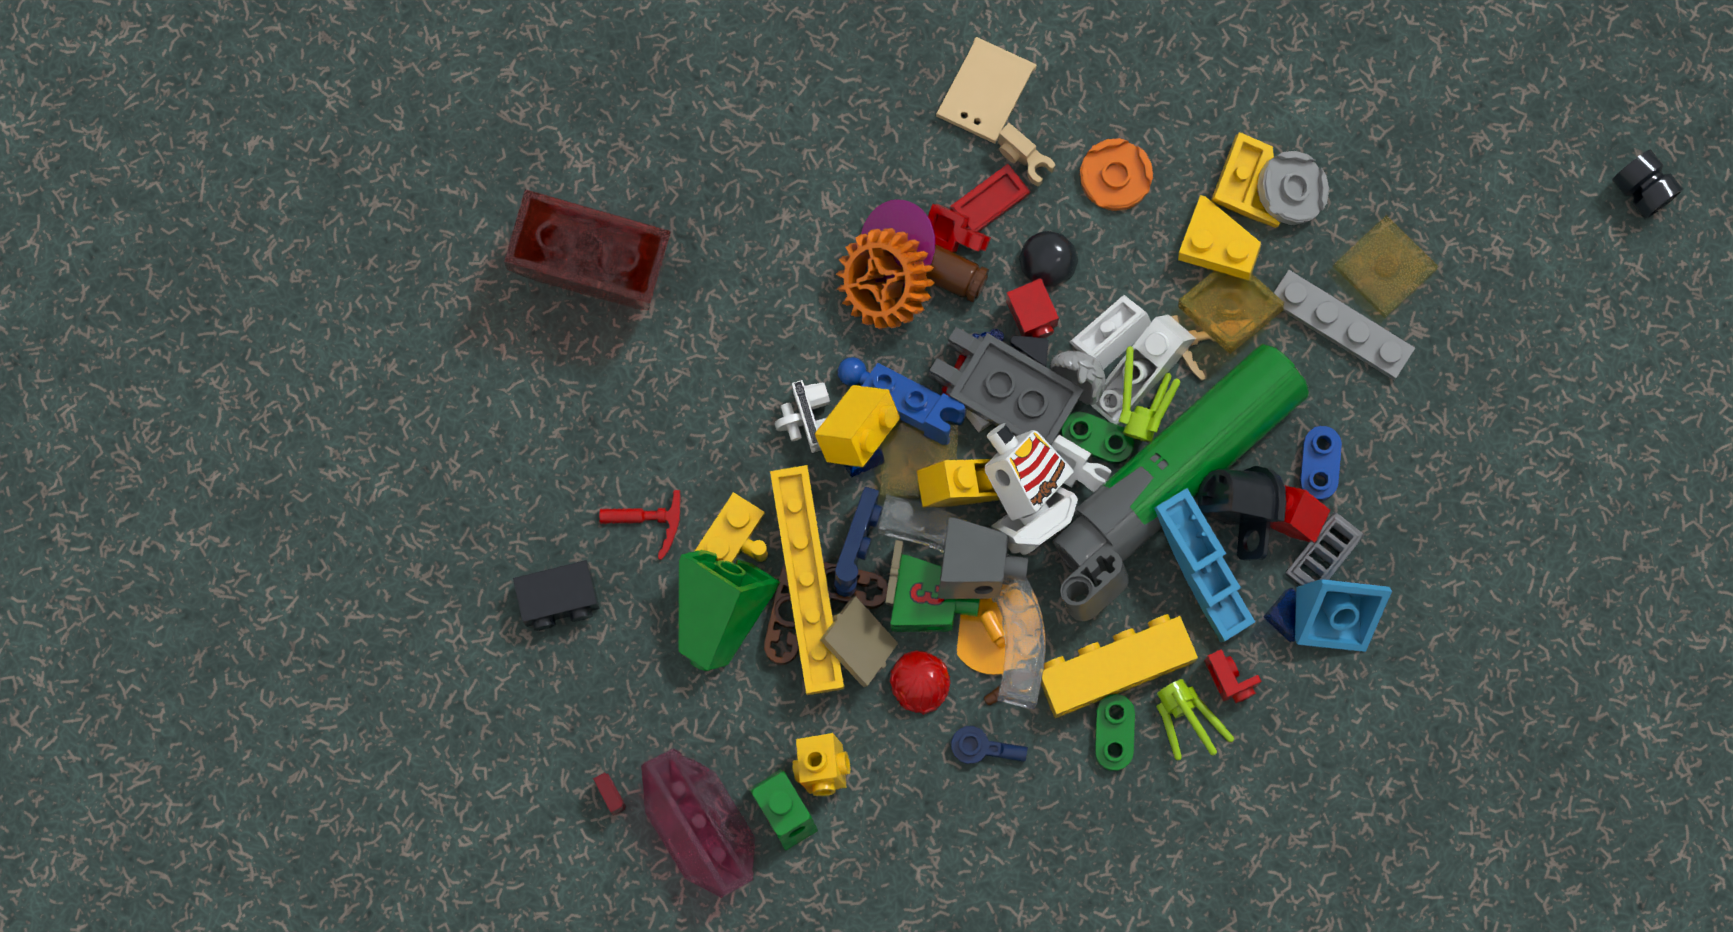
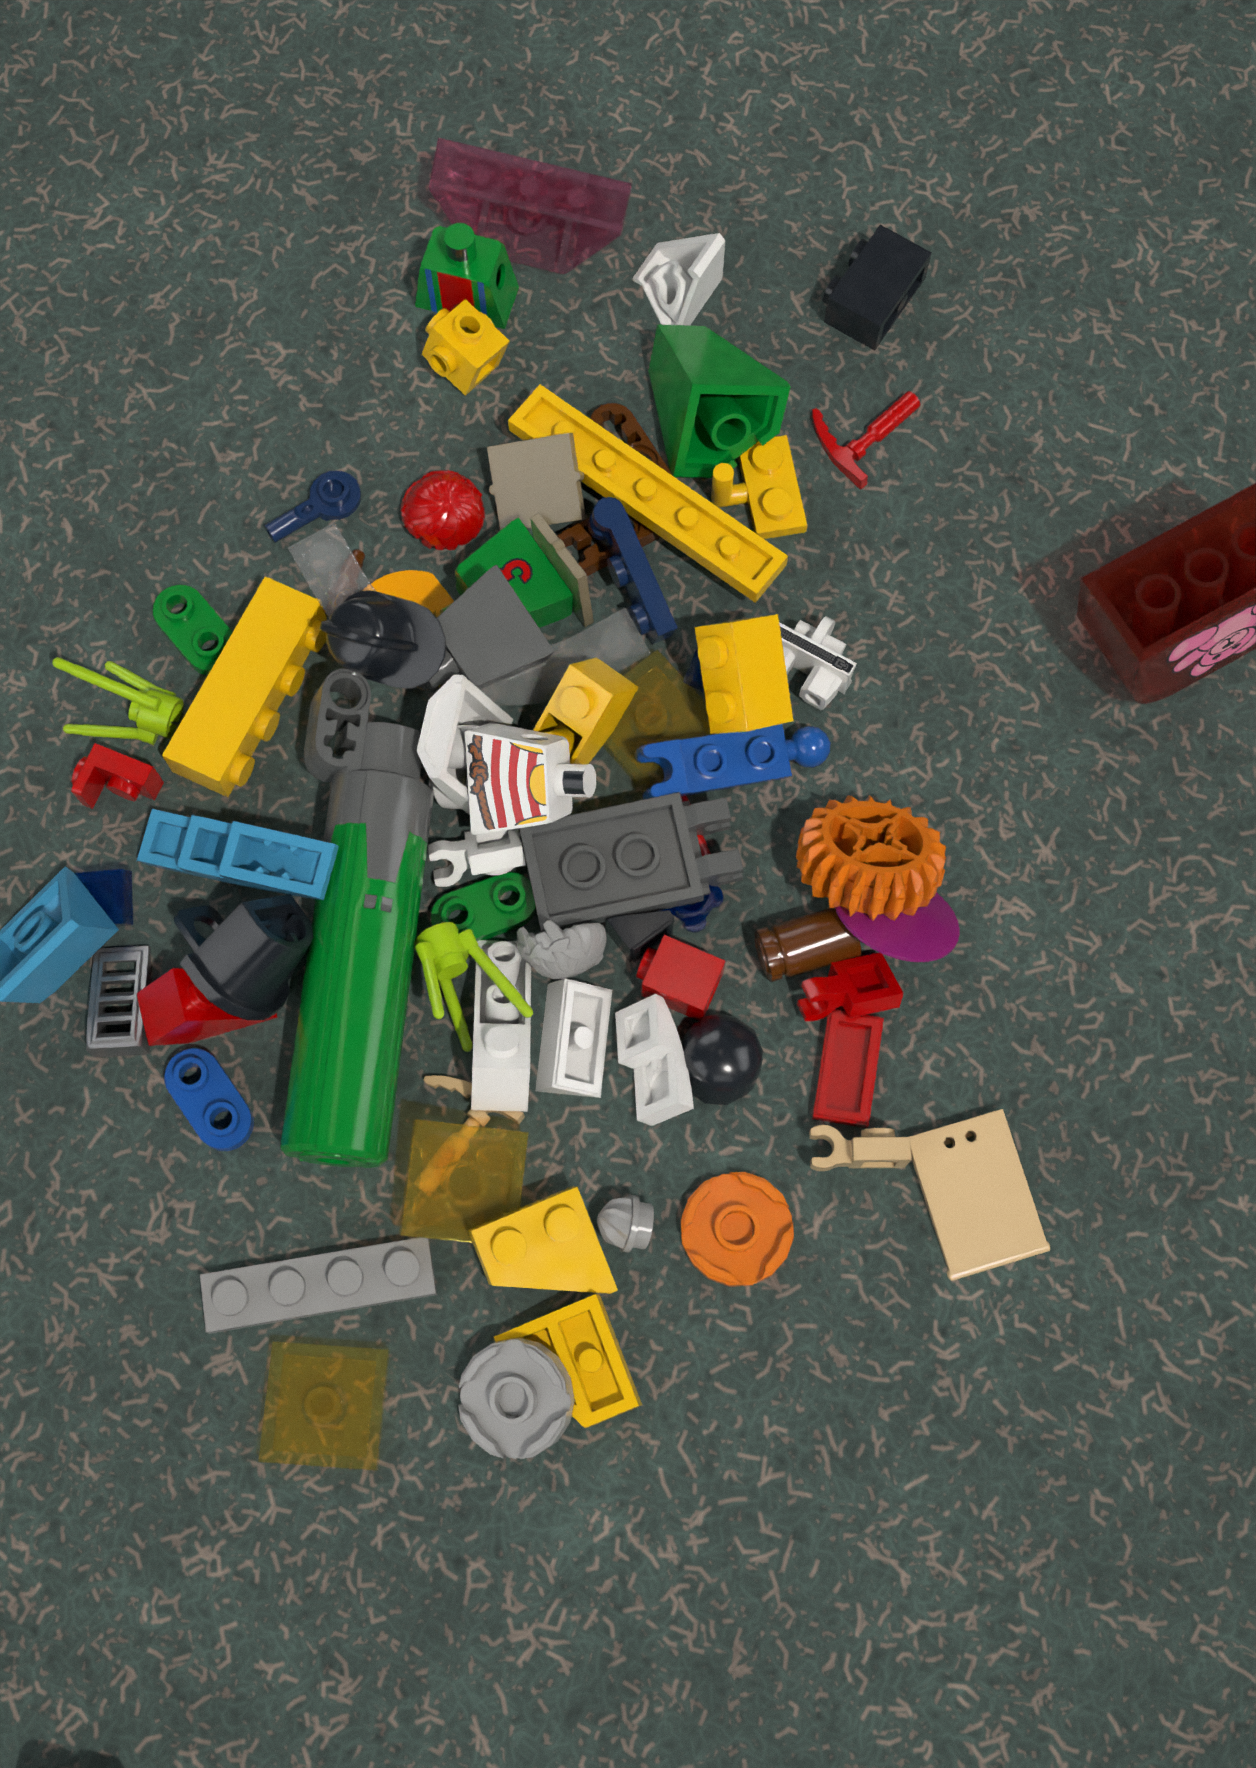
camera: 135 degrees right, 5 degrees down
dark red tile [593,773,626,816] -> none
none -> black piece [320,590,446,688]
none -> light grey plate [597,1194,654,1253]
none -> white slope [615,994,694,1126]
none -> white slope [632,233,725,325]

